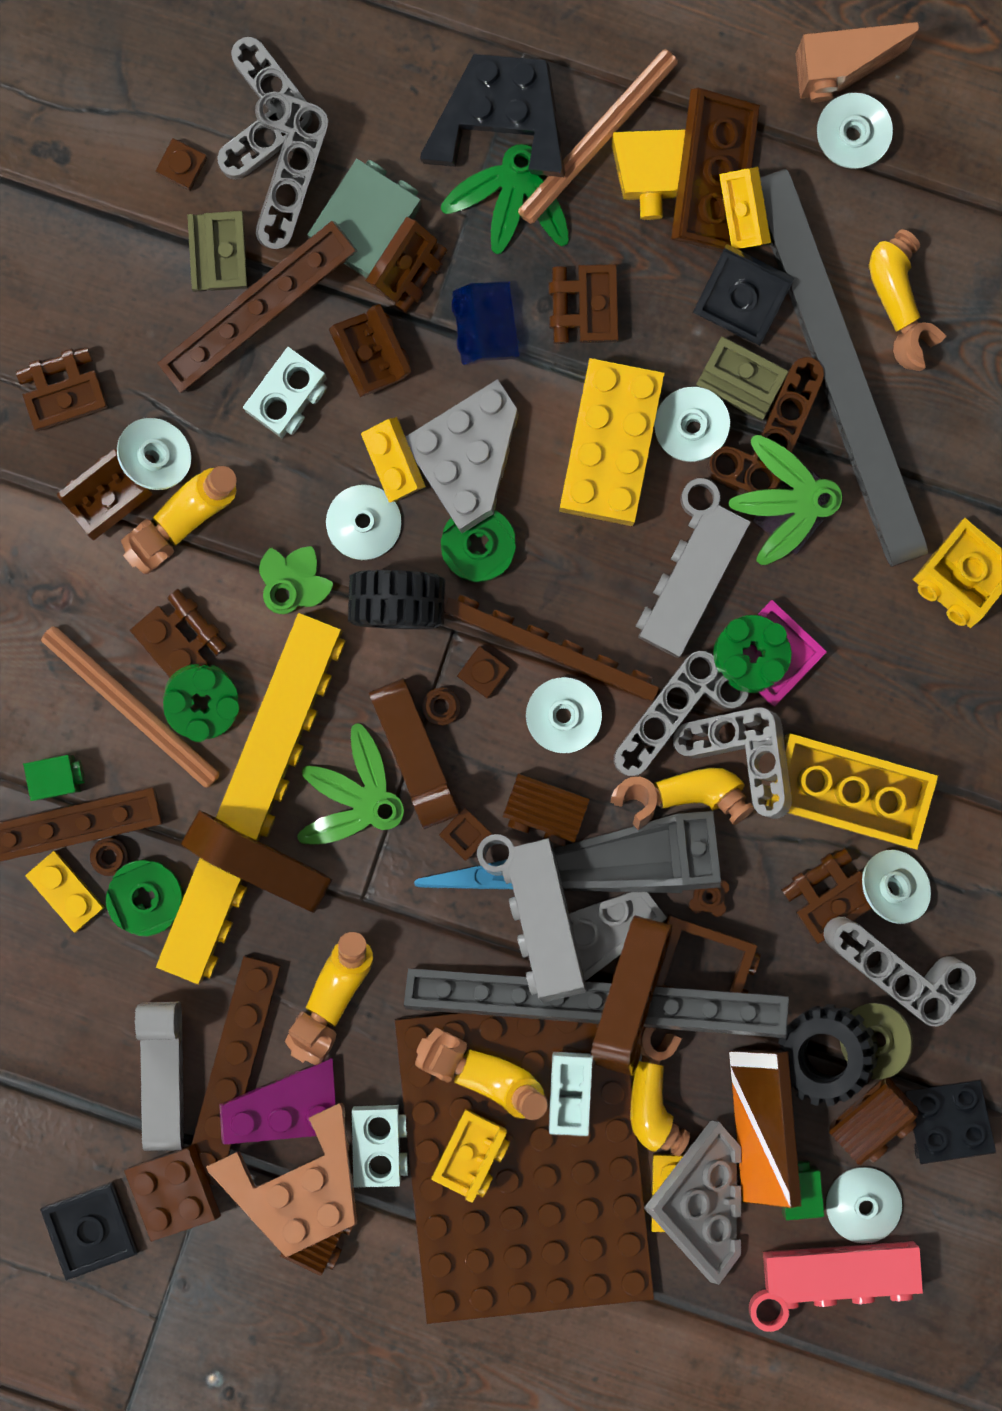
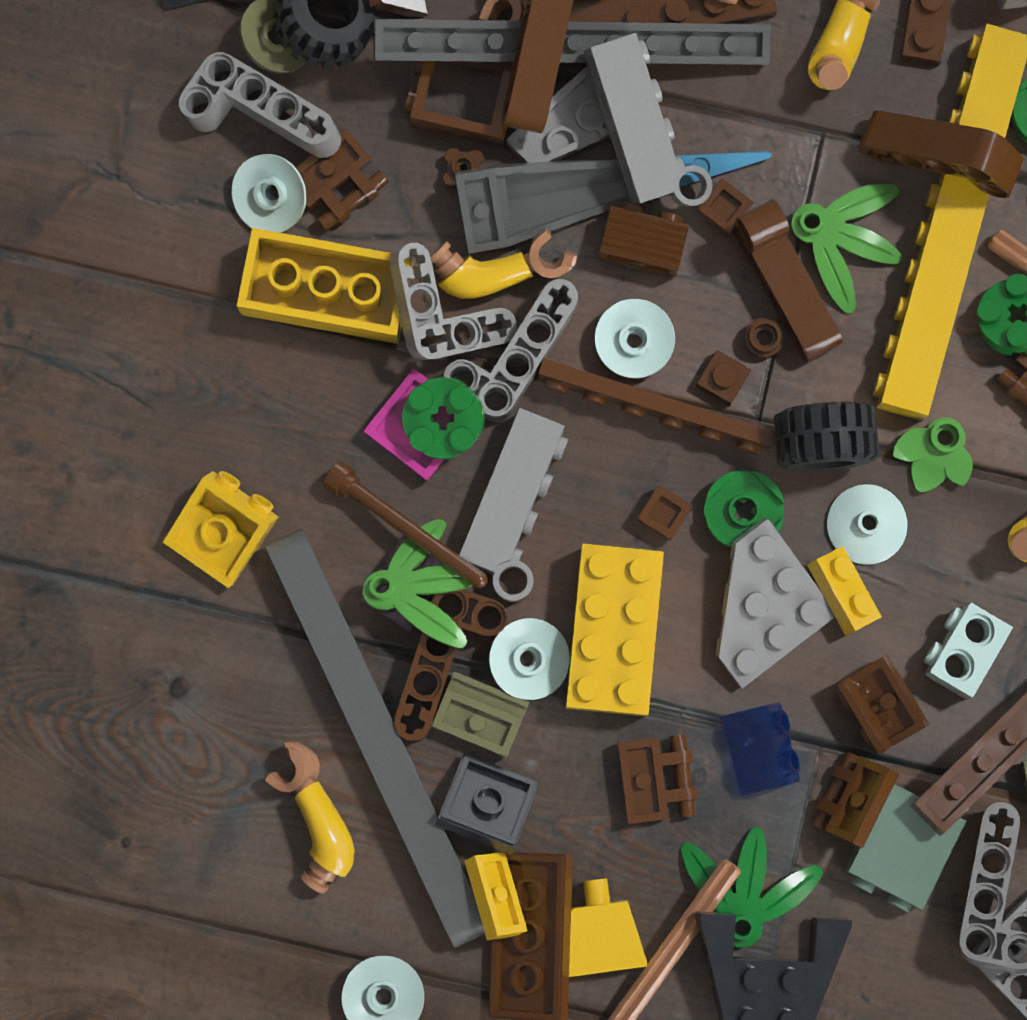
camera: 170 degrees right, 5 degrees down
none -> reddish brown piece [323,461,487,588]
none -> reddish brown plate [637,484,693,541]

